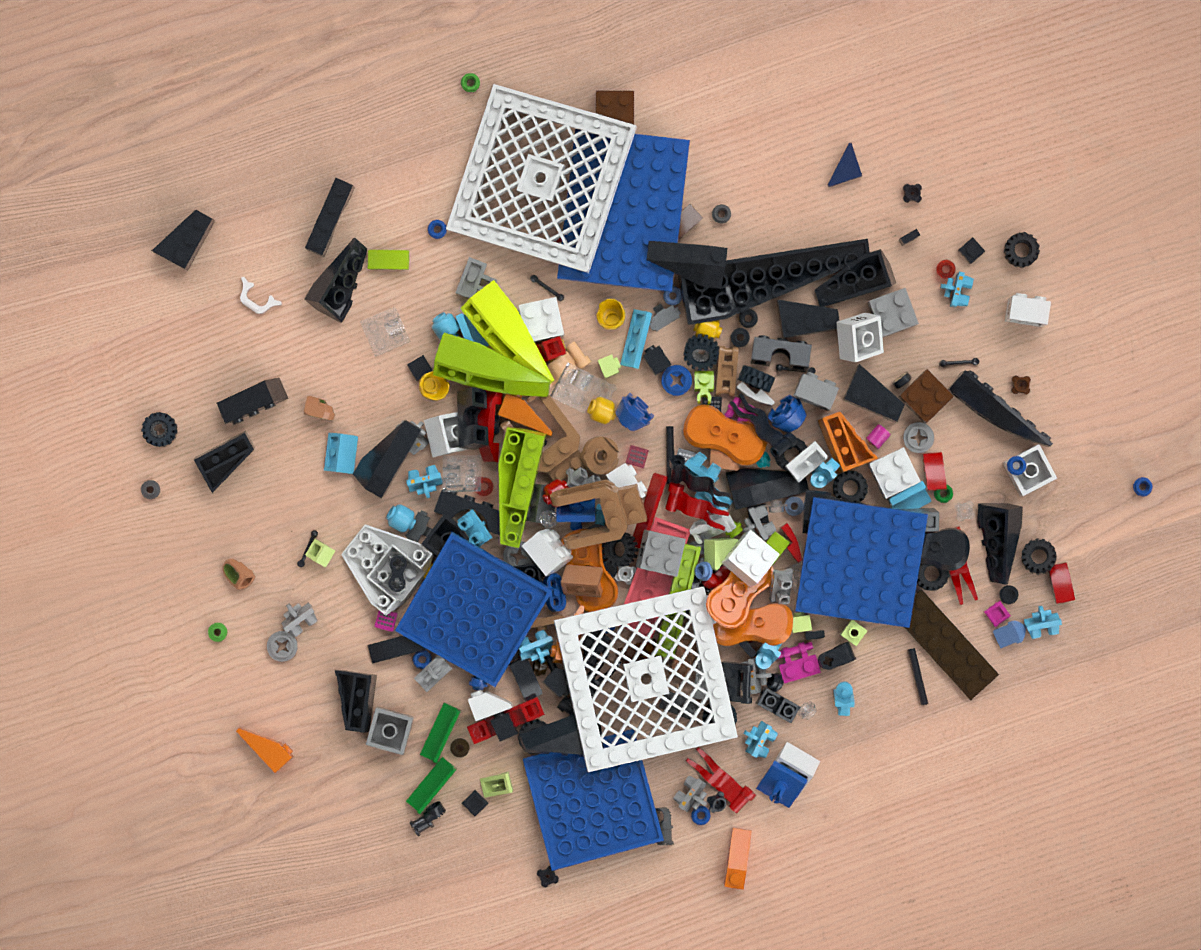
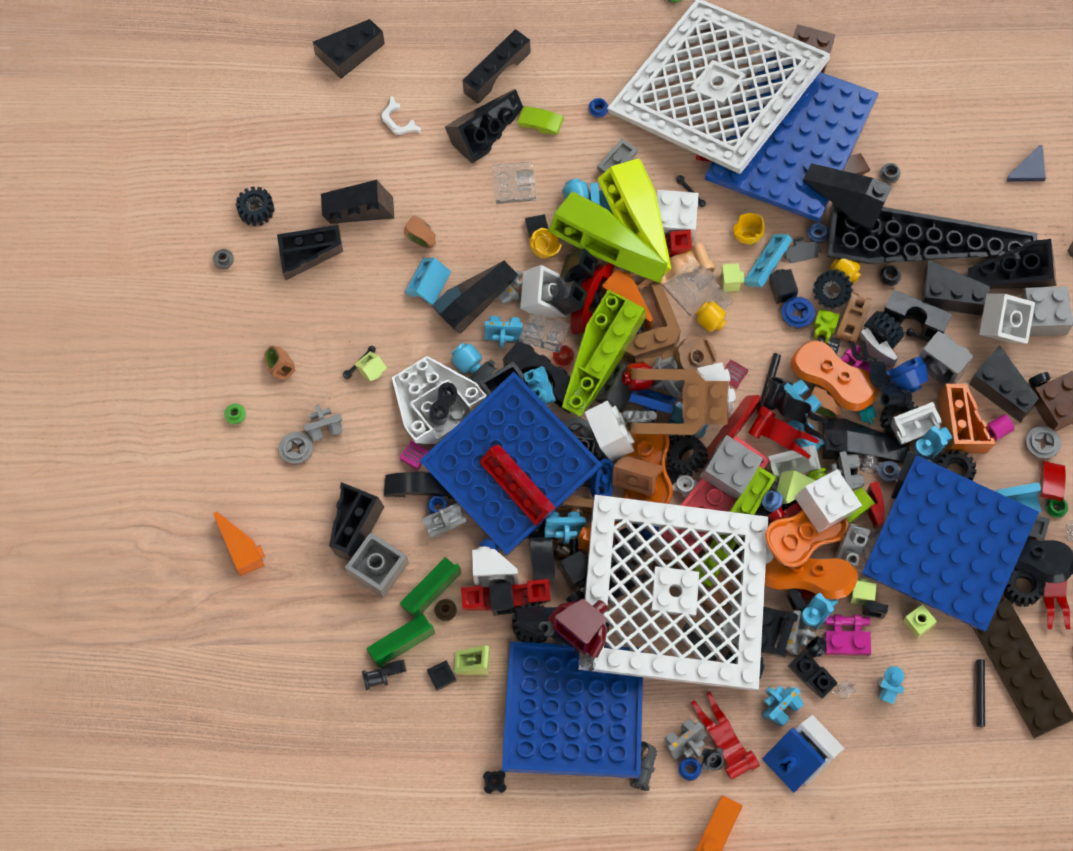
camera: 15 degrees right, 20 degrees down
clear plate [540,509,558,529] -> none
blue cone [615,393,654,431] -> none
black plate [731,328,750,347] -> none
black piece [818,641,856,670] -> none
white brick [867,447,921,499] -> none
none -> red slope [479,445,555,526]
none -> torso [539,599,608,672]
none -> light grey gear [623,410,657,423]

